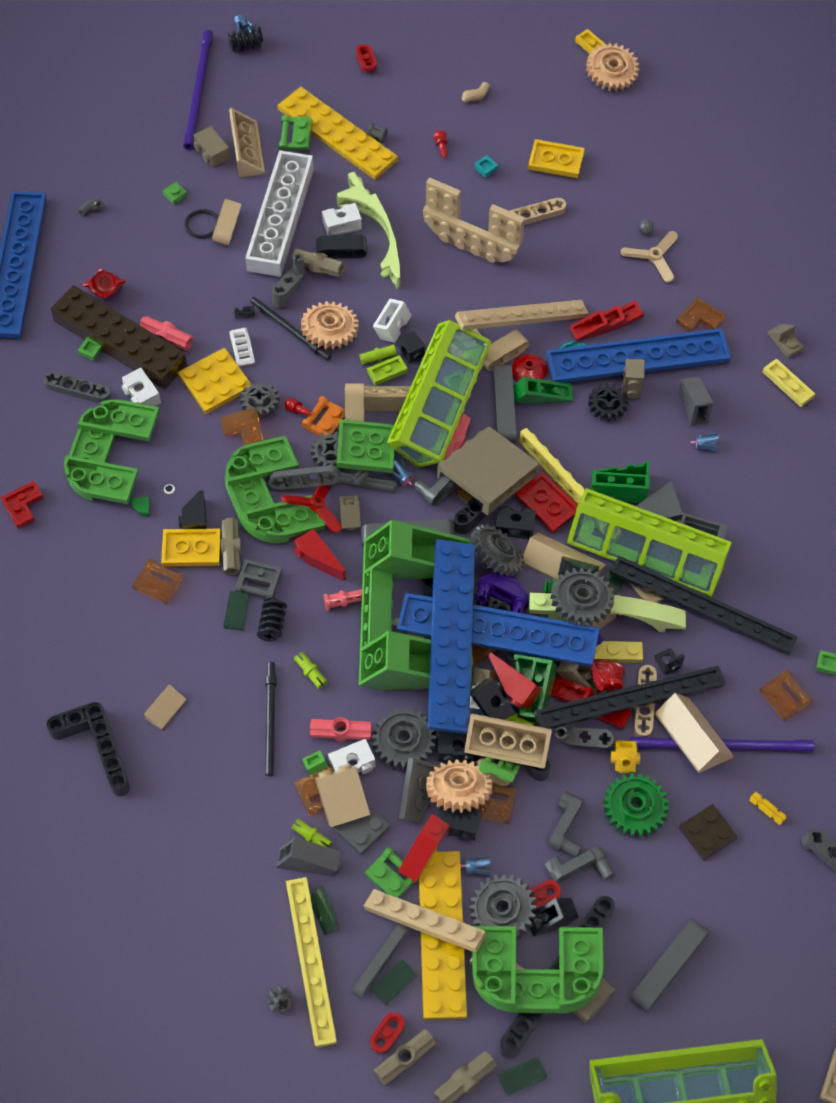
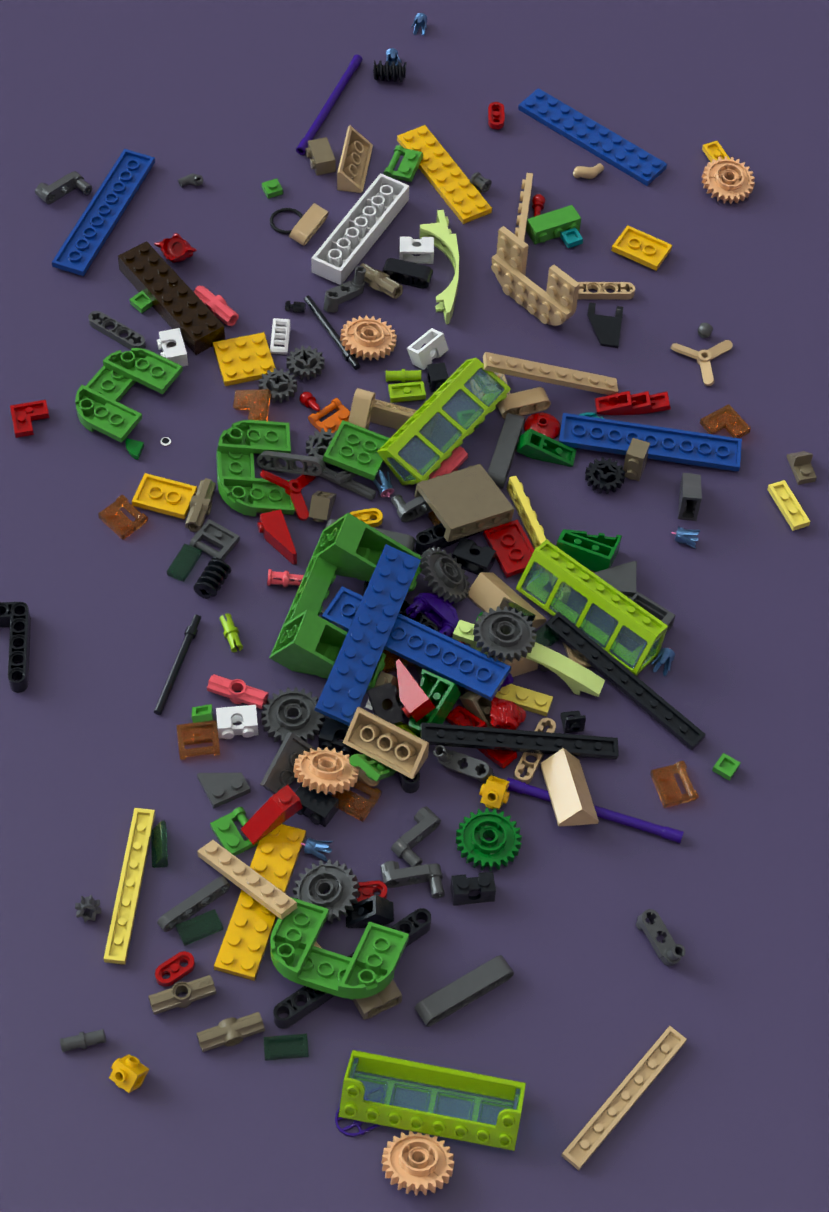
camera: 15 degrees right, 5 degrees down
tan slope [144,685,187,730] -> none
black slope [178,490,207,529] -> none
dark grey slope [276,837,341,876] -> none
lime pin [291,818,333,847] -> none
tan brick [315,764,370,827] -> none
dark brown plate [679,804,738,861] -> none
yellow axle [750,792,787,825] -> none
none -> dark grey gear [286,346,325,380]
none -> yellow plate [349,508,383,527]
none -> black brick [450,872,496,906]
none -> tan plate [515,173,533,241]
none -> blue plate [518,88,667,186]
none -> bright green brick [526,205,581,244]
none -> black flag [587,302,623,348]
none -> flat silver piece [651,648,675,676]

